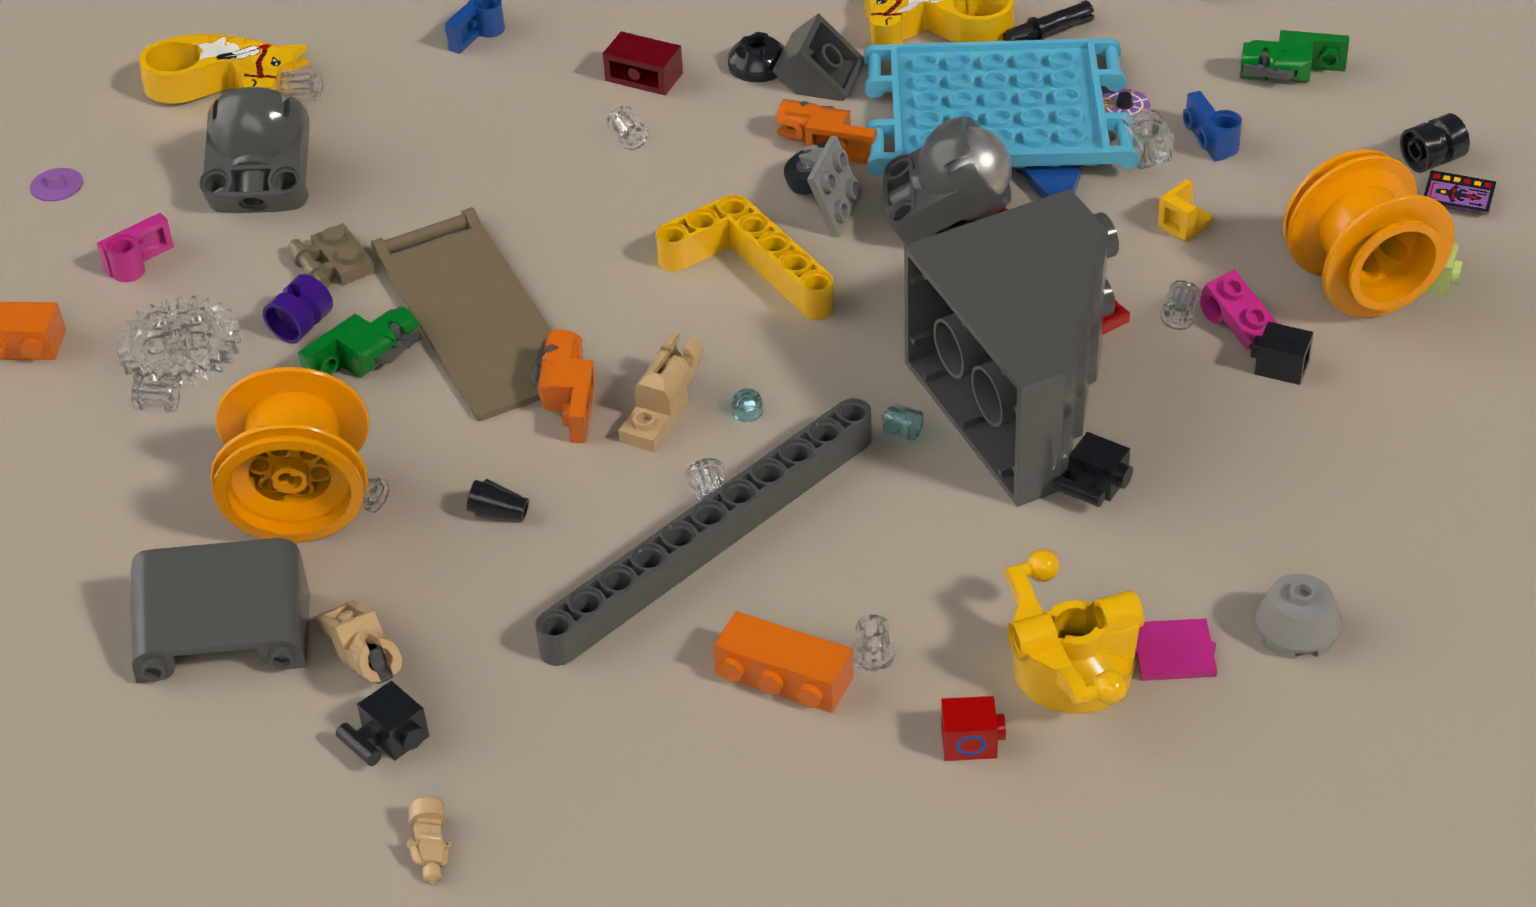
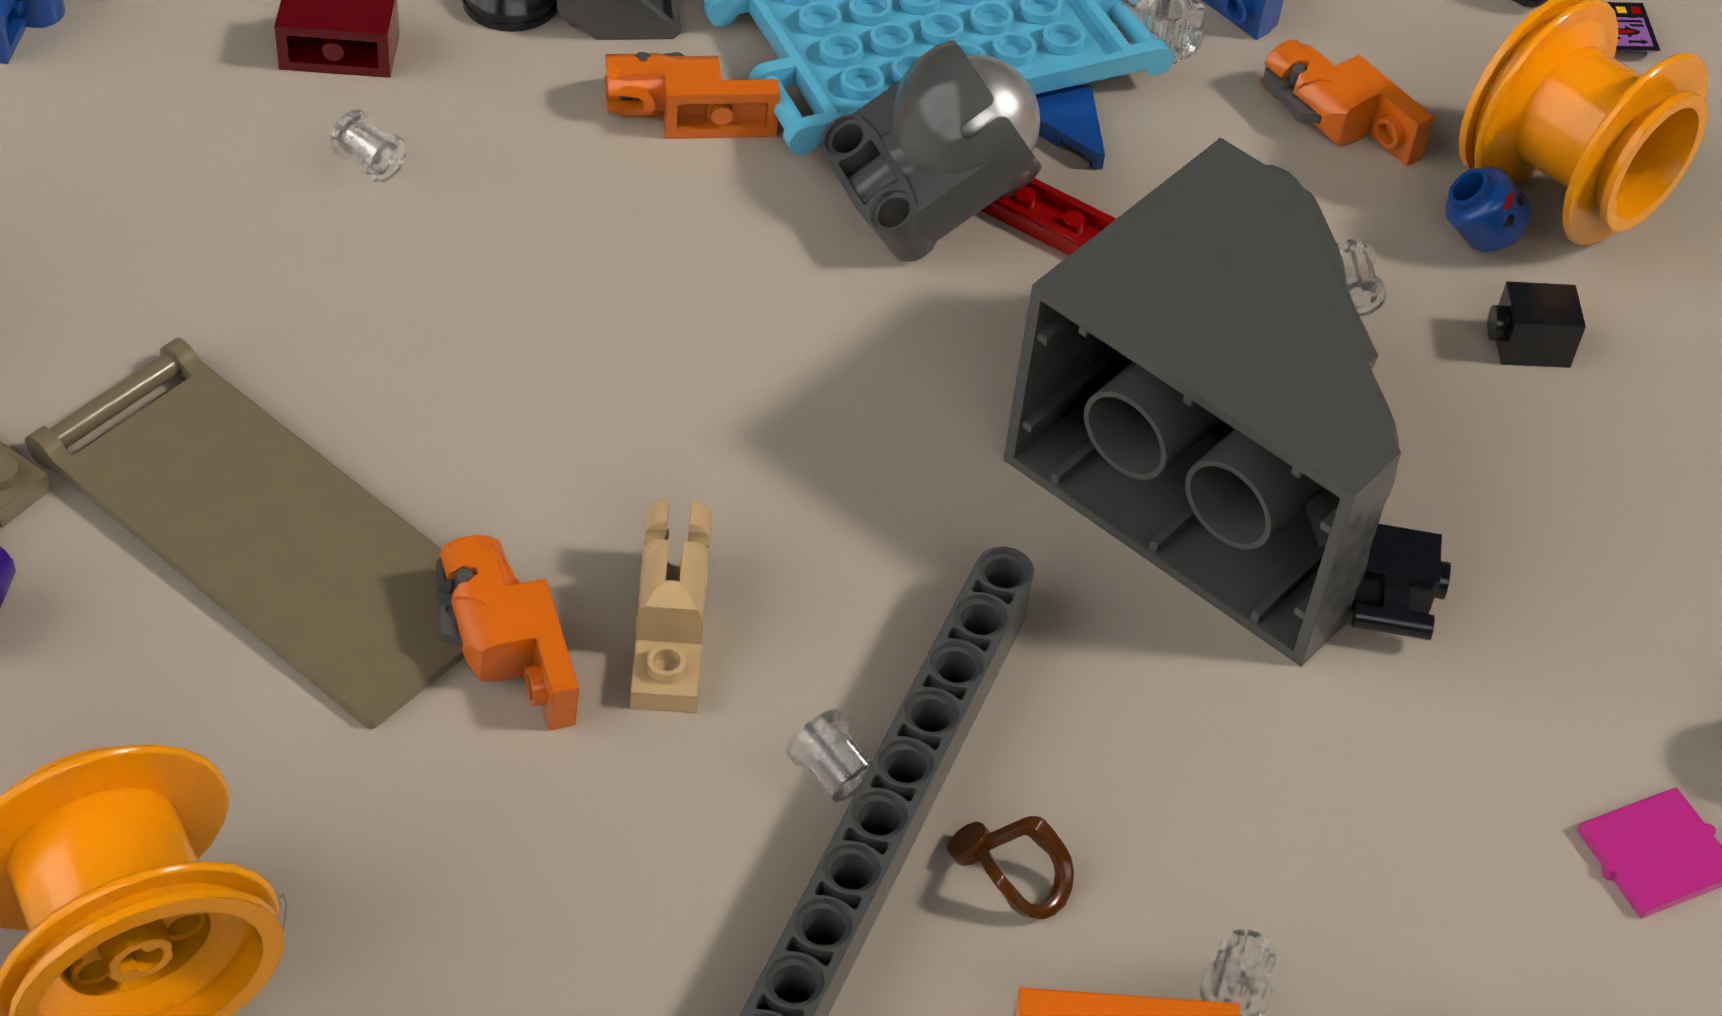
camera: 30 degrees left, 5 degrees up
green plate [298,307,421,377] -> none
black cone [467,478,529,522] -> none
yellow beam [656,195,834,319] -> none
clear light blue hinge [732,388,763,422] -> none
light grey plate [784,135,861,237] -> none
clear light blue hose [882,402,923,441] -> none
yellow piece [1004,549,1144,714] -> none
yellow panel [1157,179,1213,242] -> none
dark pink plate [1200,269,1278,350] -> none
none -> reddish brown piece [947,816,1074,919]
none -> orange plate [1261,39,1434,166]
none -> blue head [1445,167,1532,252]

